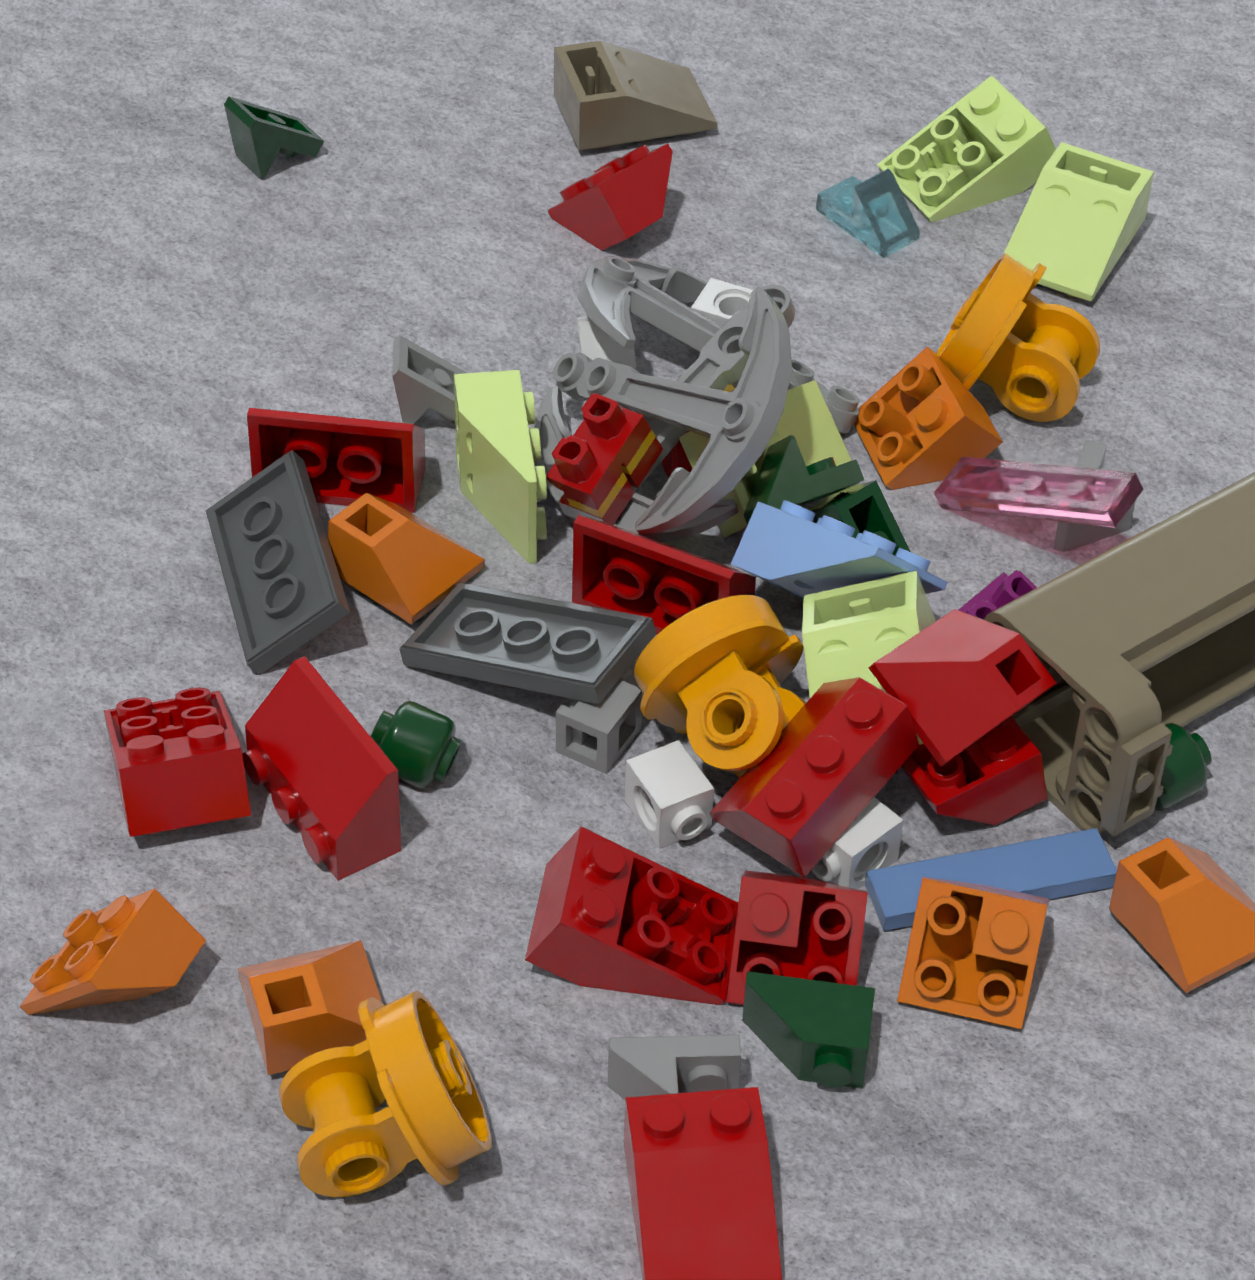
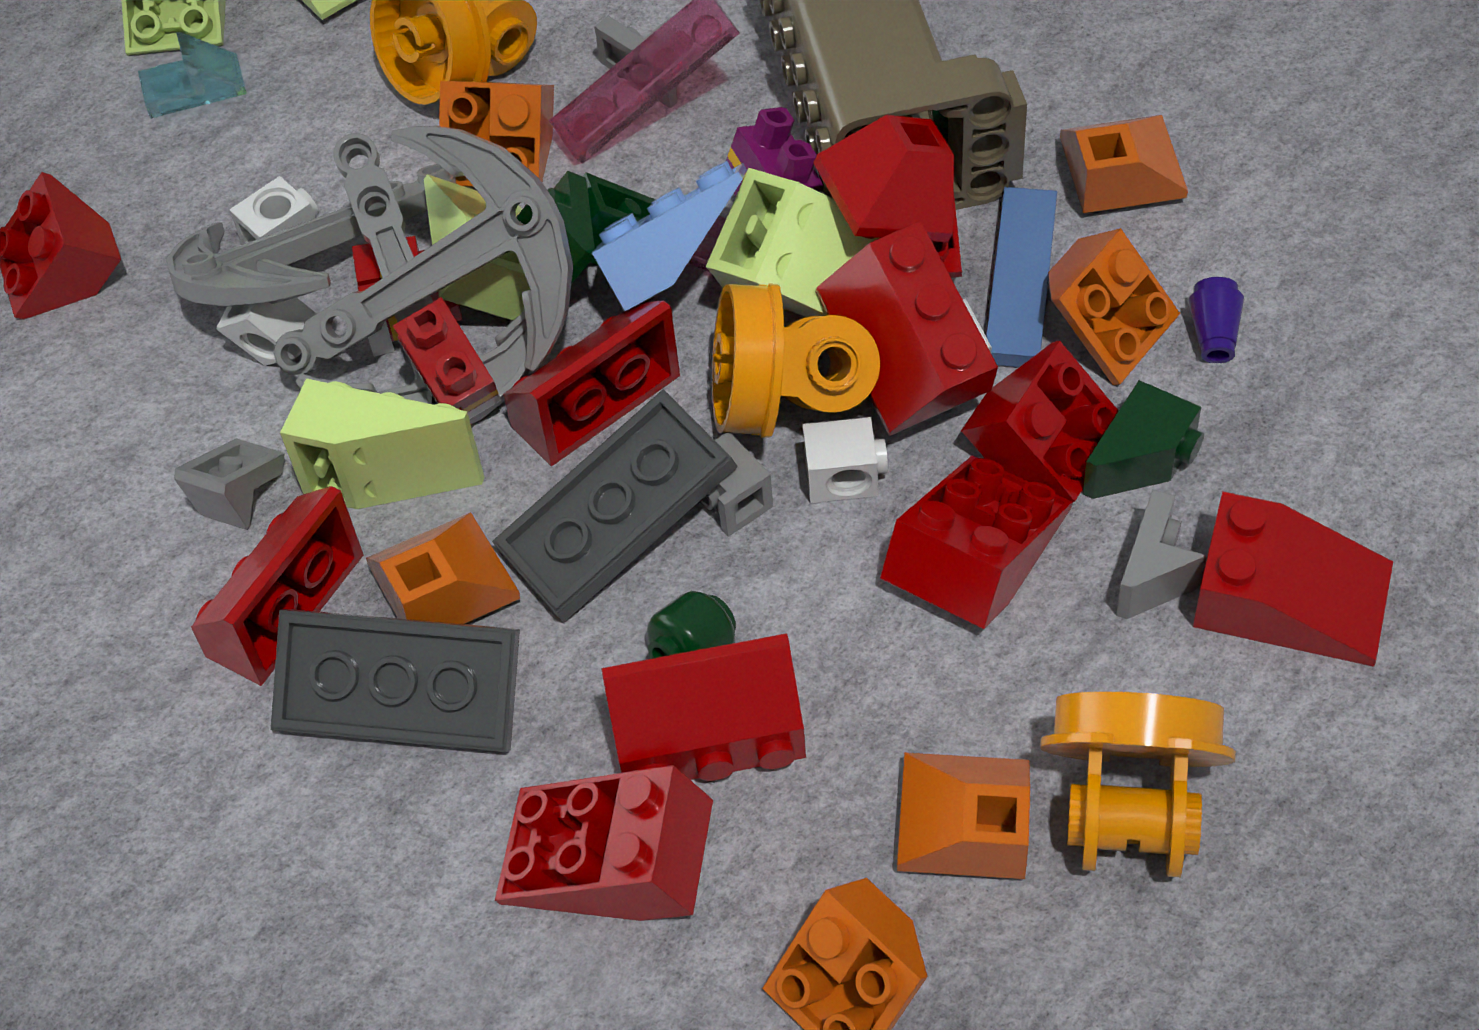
camera: 60 degrees left, 10 degrees up
none -> dark purple cone [1188,277,1244,363]

